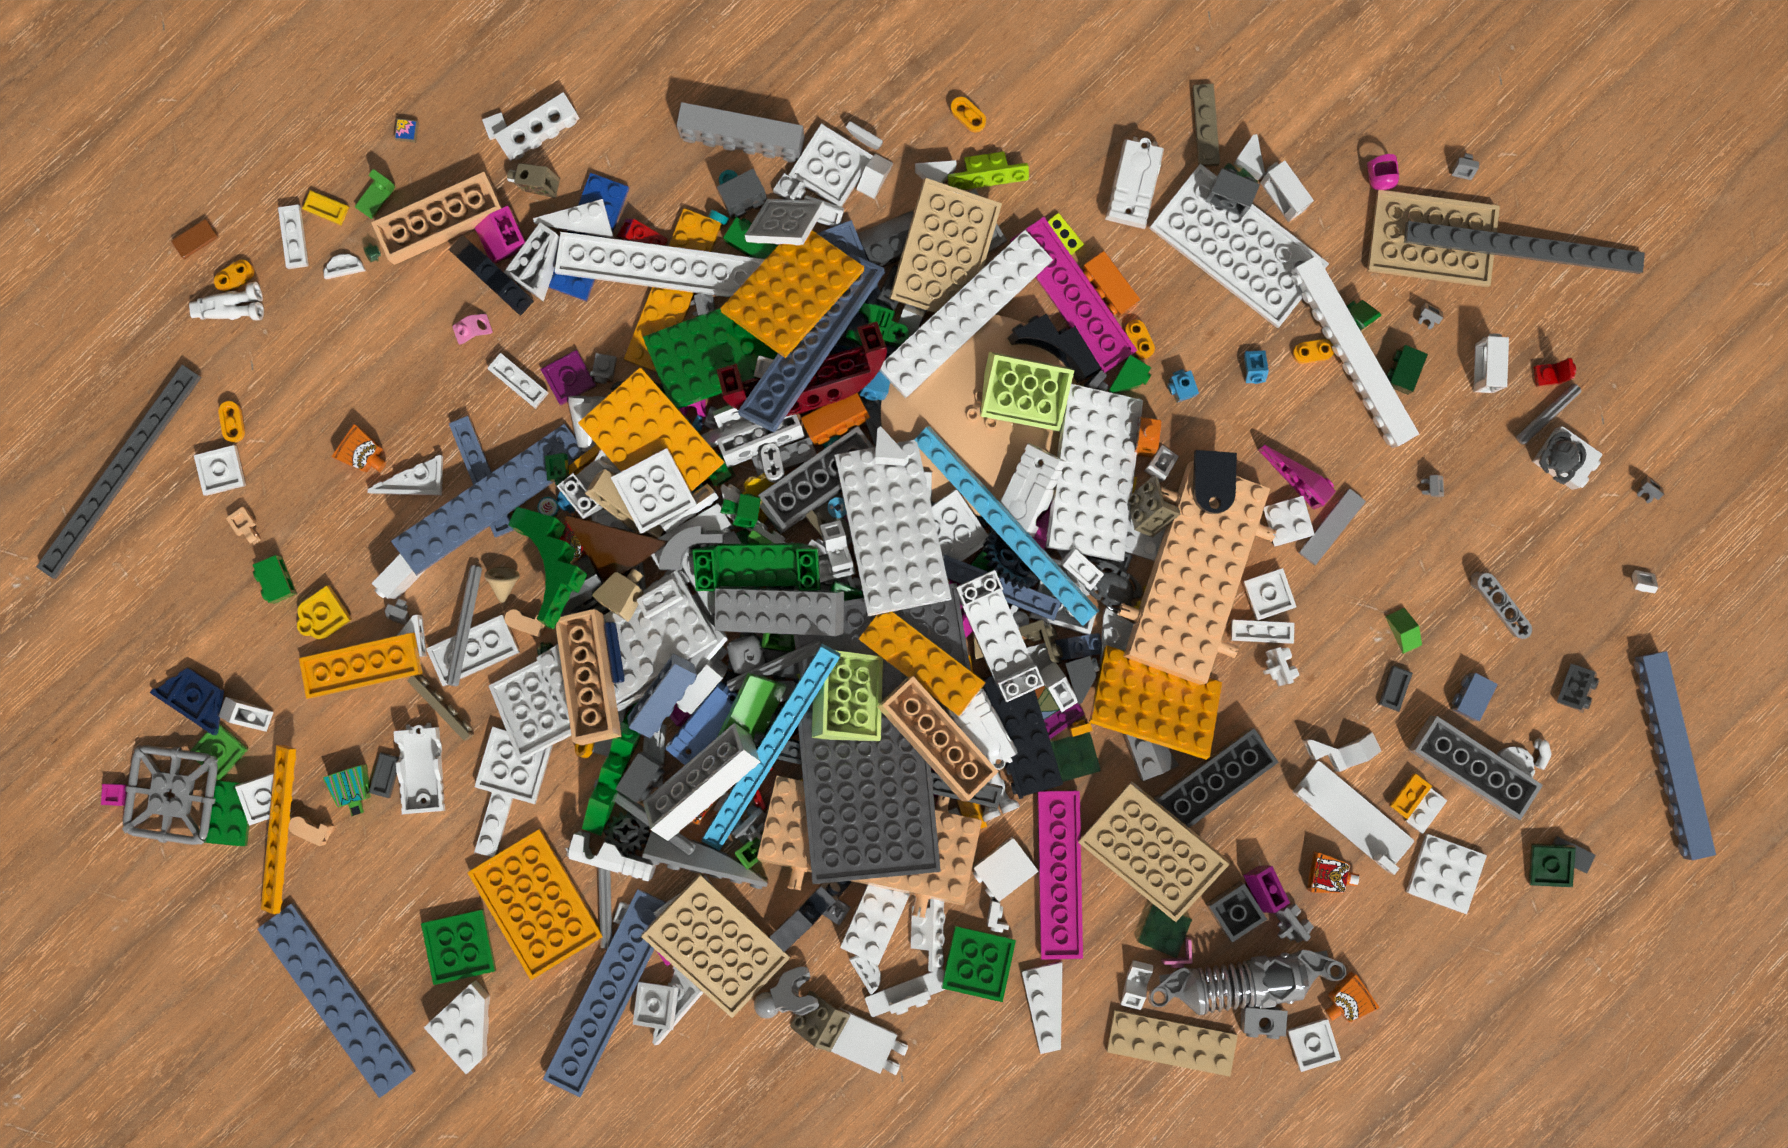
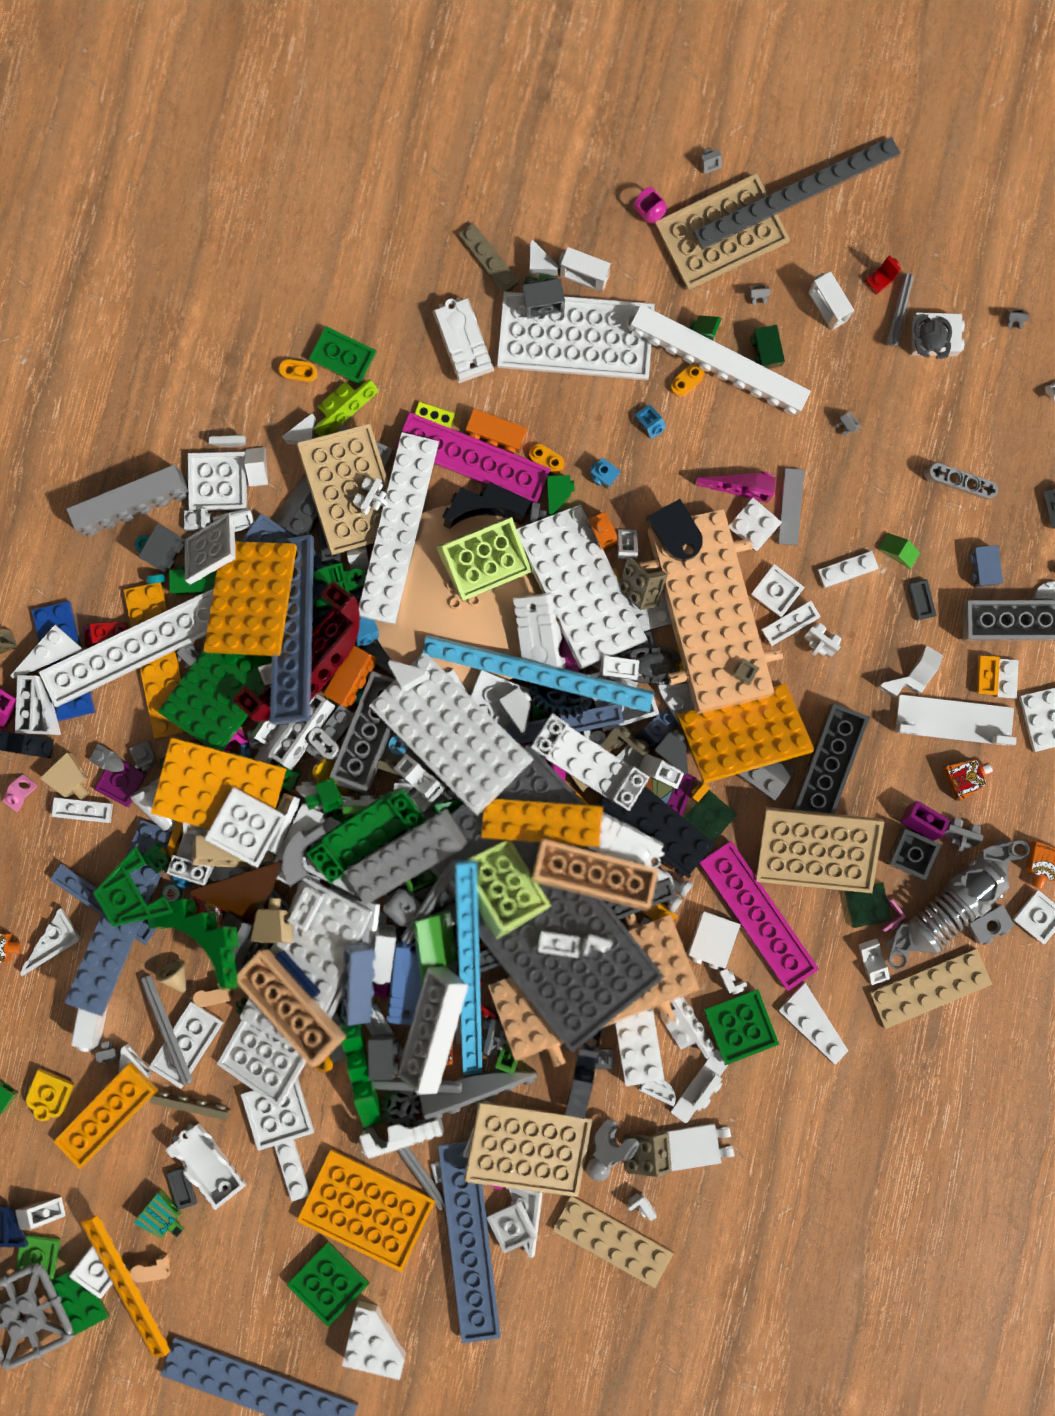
camera: 25 degrees left, 0 degrees up
none -> tan torso [40,753,89,800]
none -> light grey plate [89,744,124,772]
none -> green wing [94,846,175,927]
none -> green plate [309,326,377,386]
none -> white hips [353,478,388,516]
none -> white slope [499,687,531,736]
none -> white plate [538,931,581,958]
none -> tan plate [552,1196,674,1288]
none -> white bracket [581,934,612,955]
none -> white bracket [627,1193,657,1221]
none -> dark tan tile [732,658,759,686]
none -> white plate [818,551,879,588]

